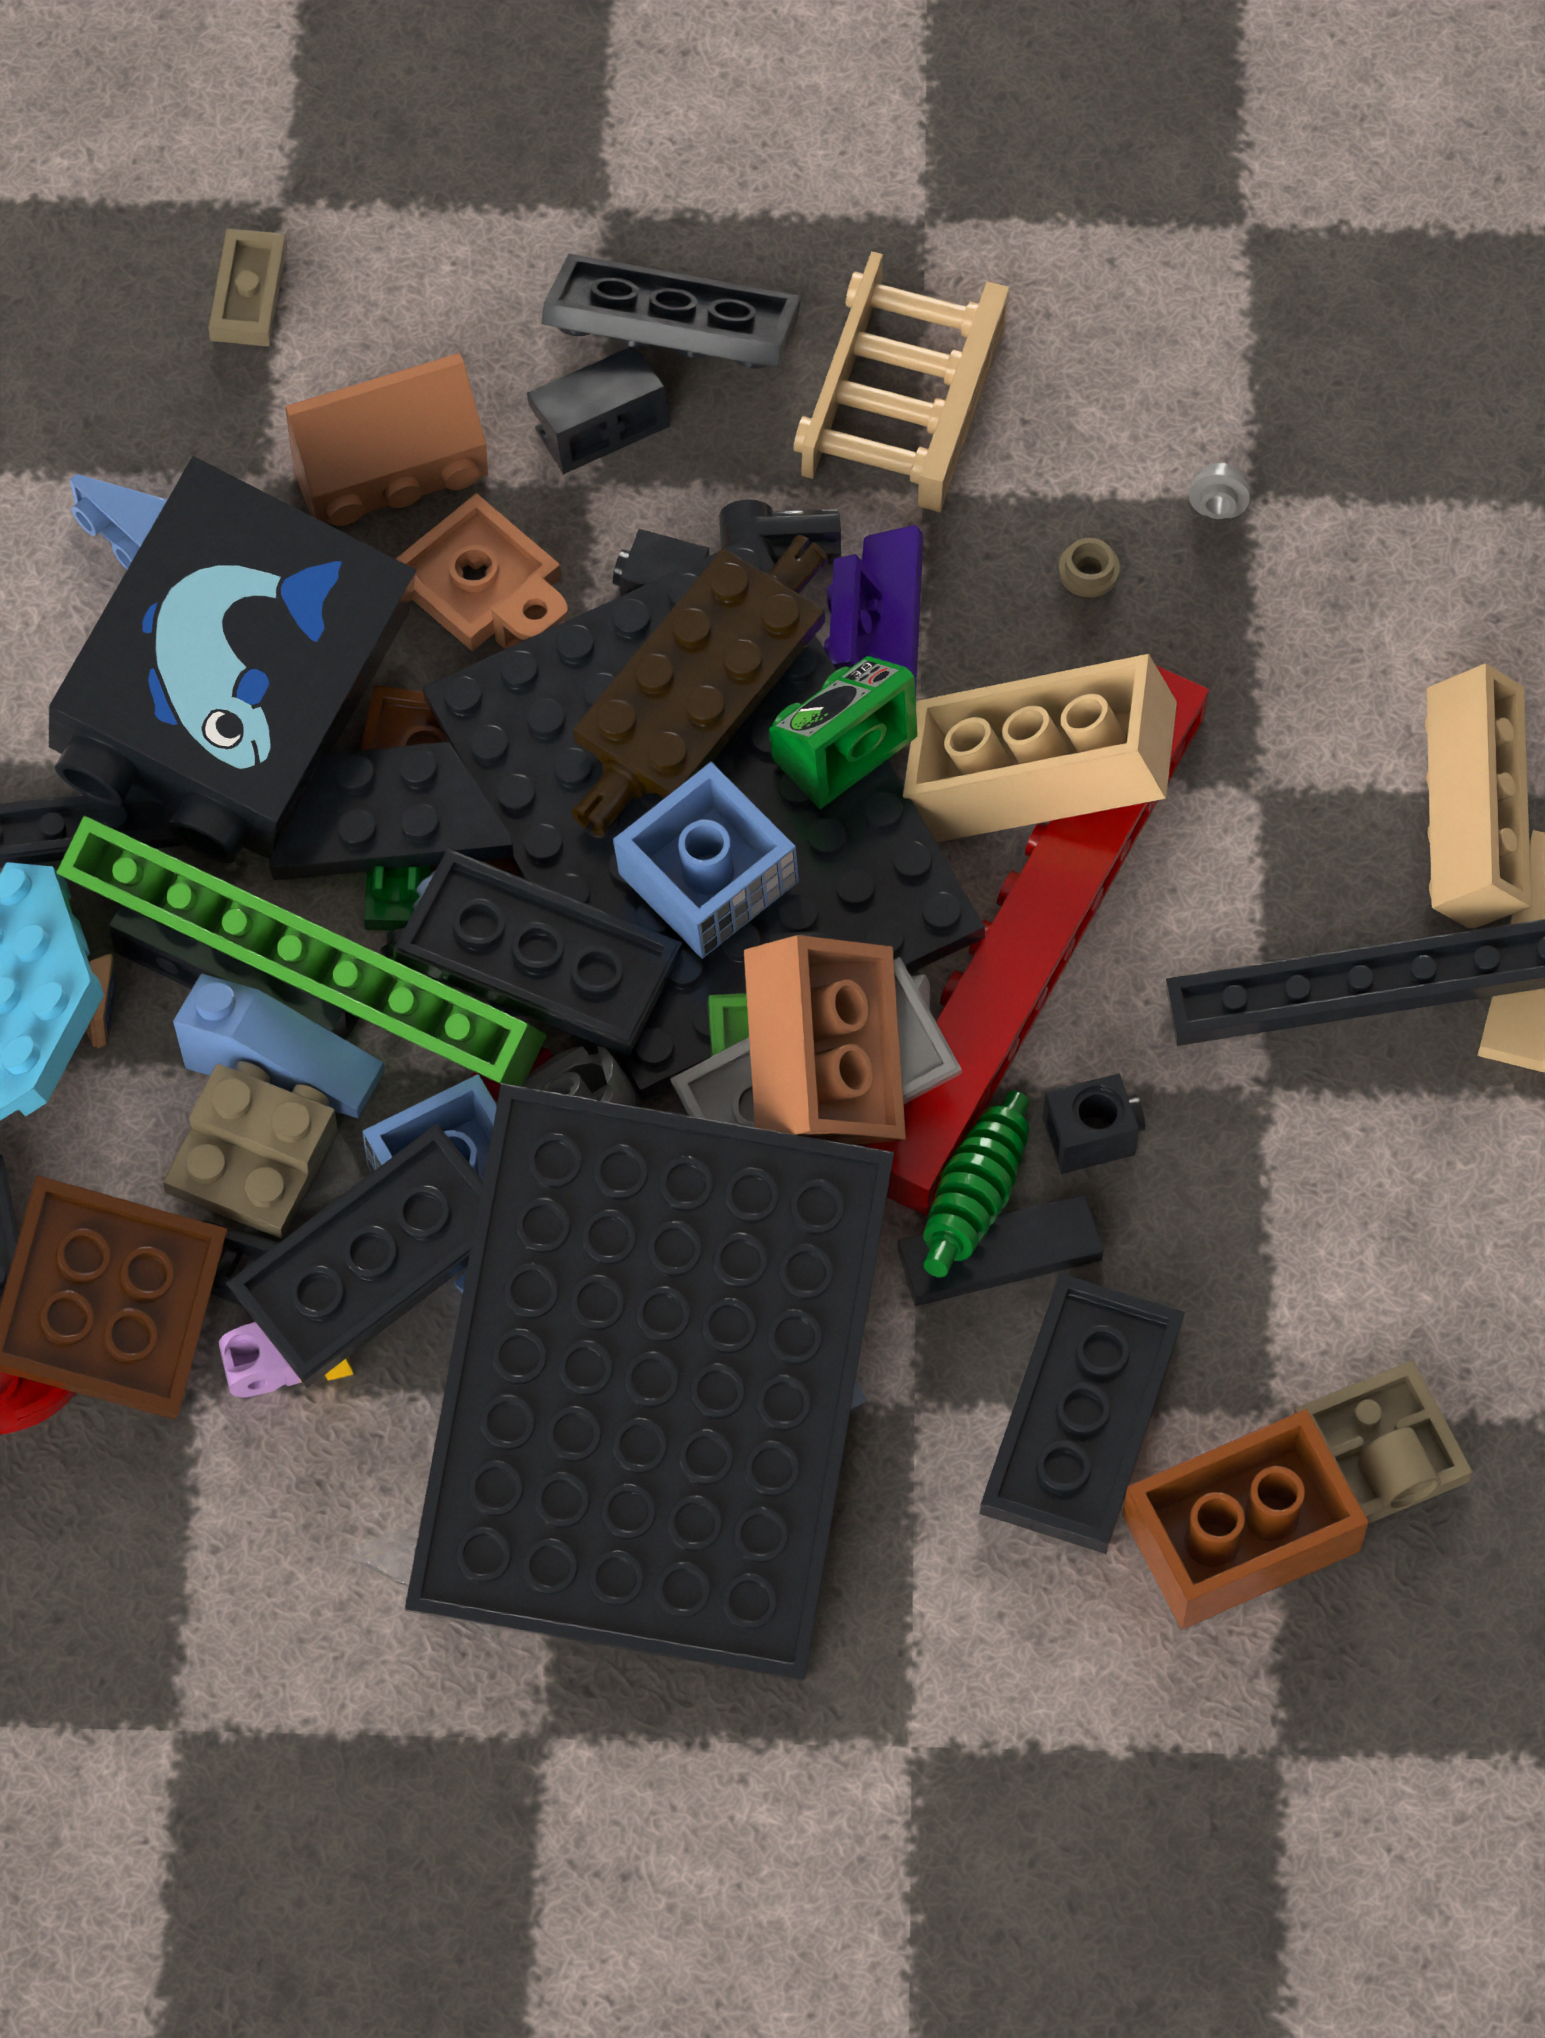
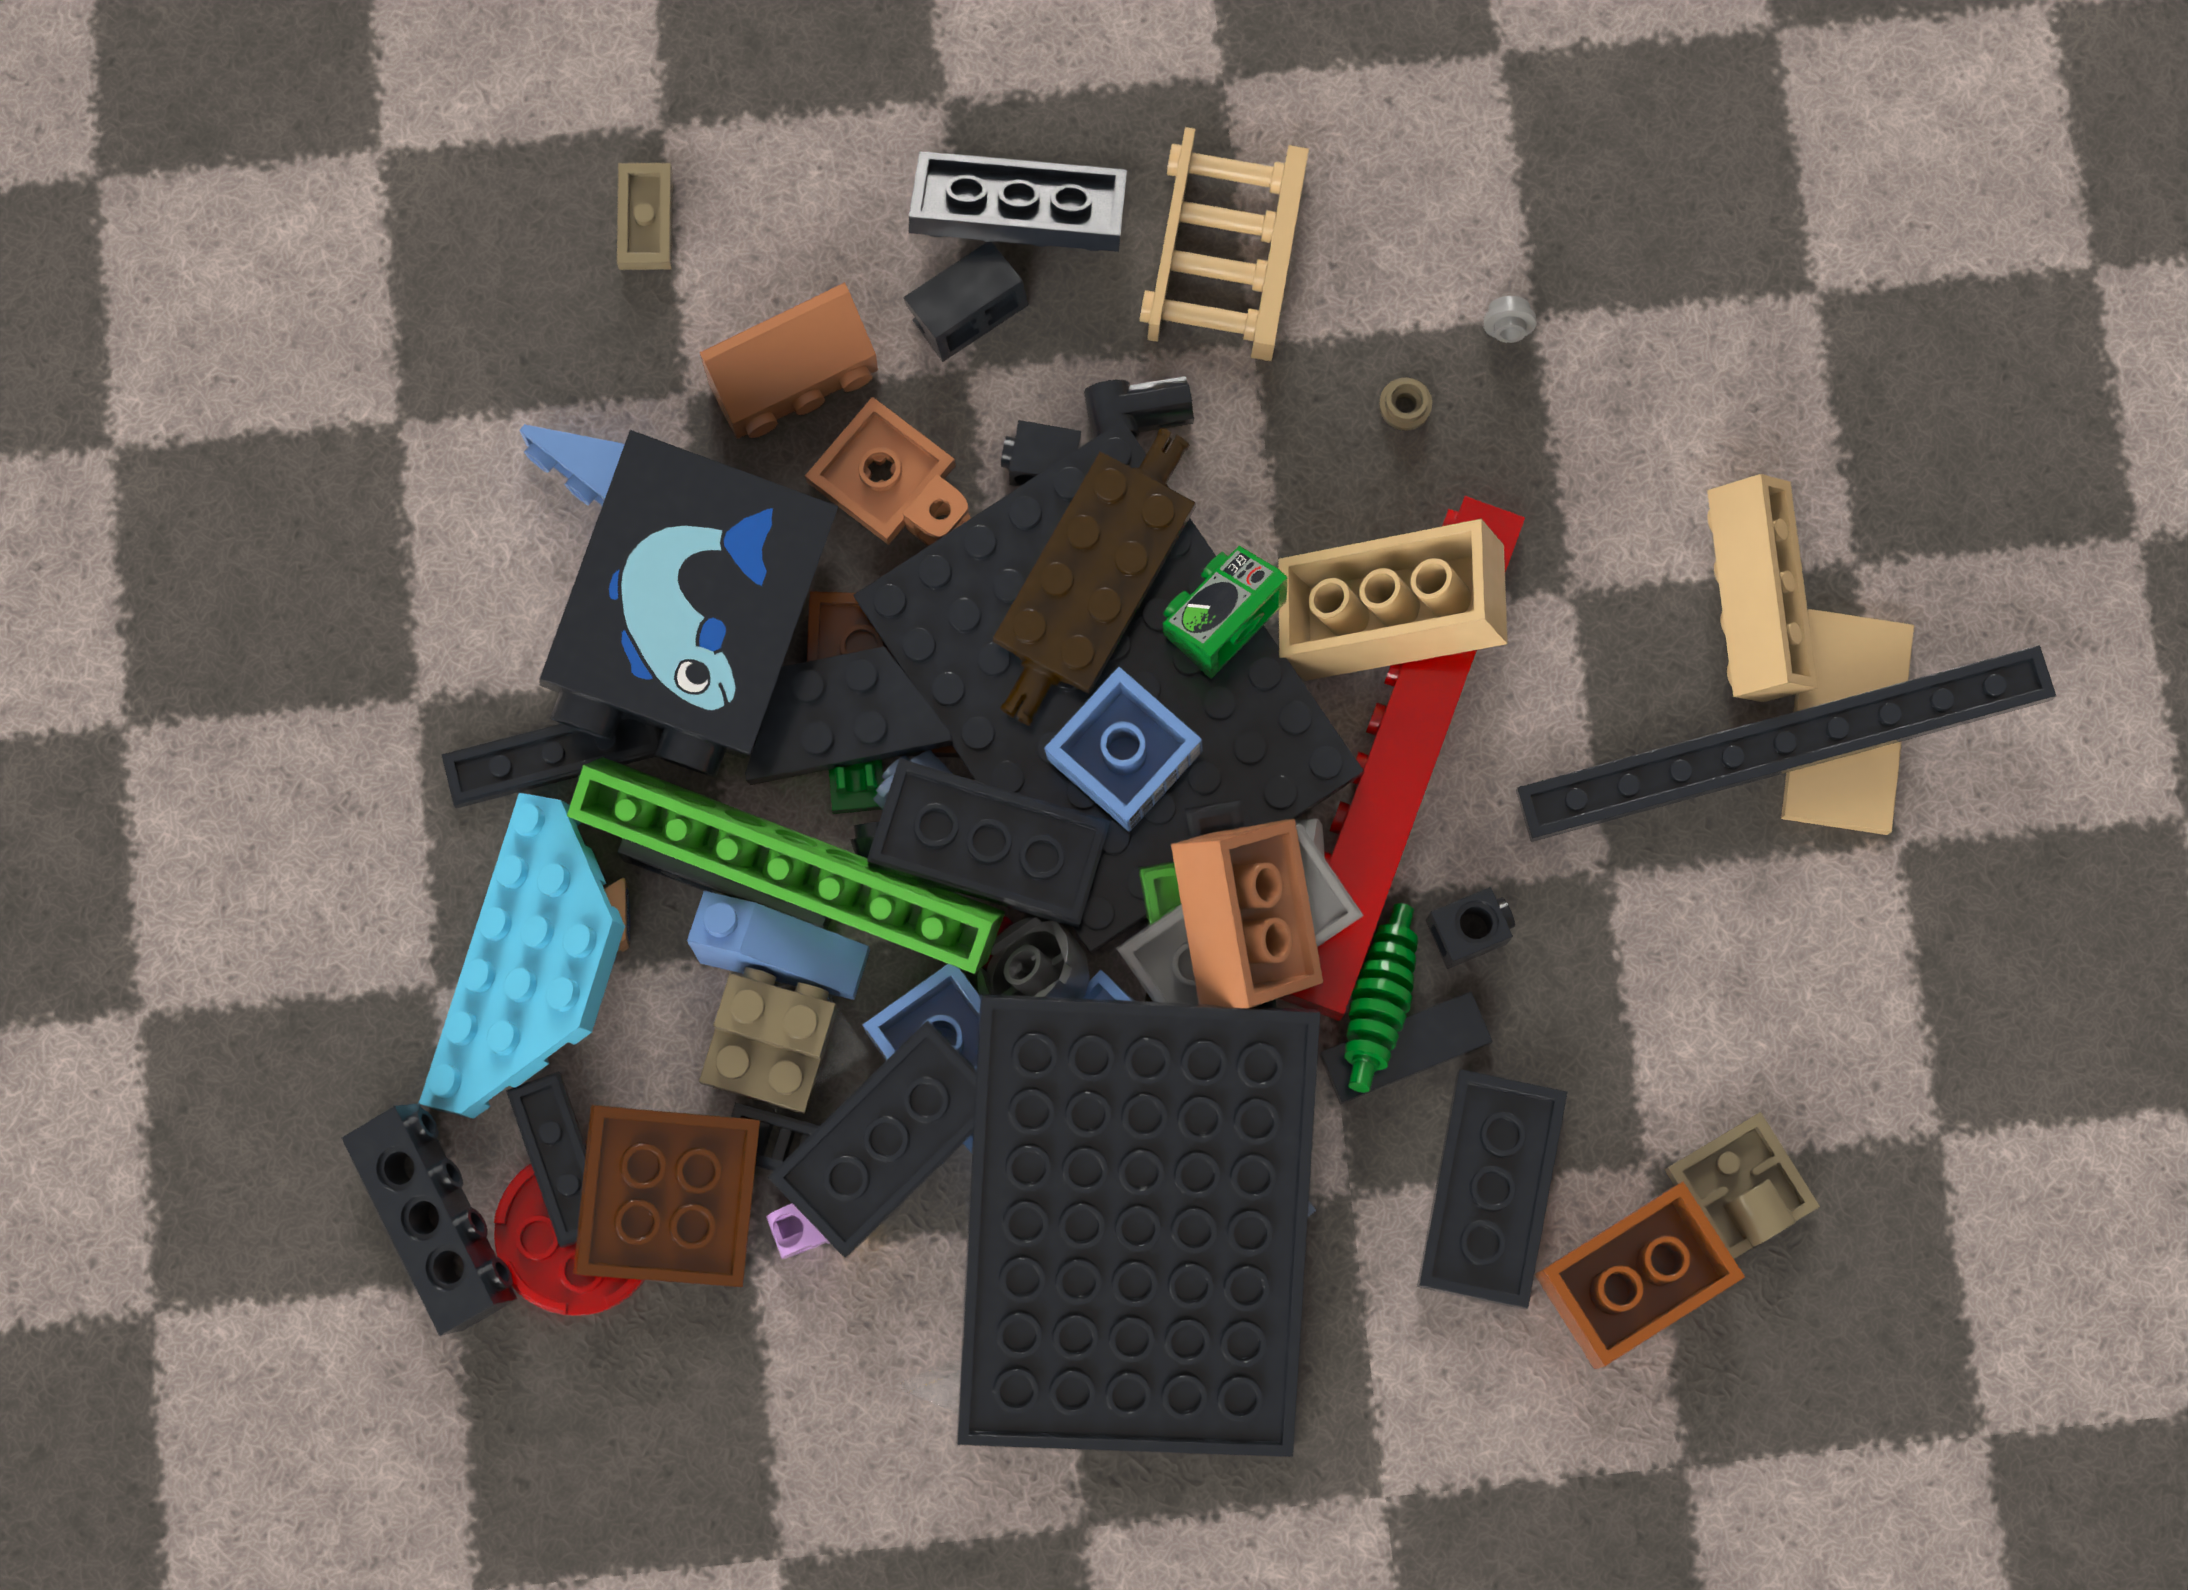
camera: 10 degrees left, 15 degrees up
dark purple bracket [824,525,923,744] -> none

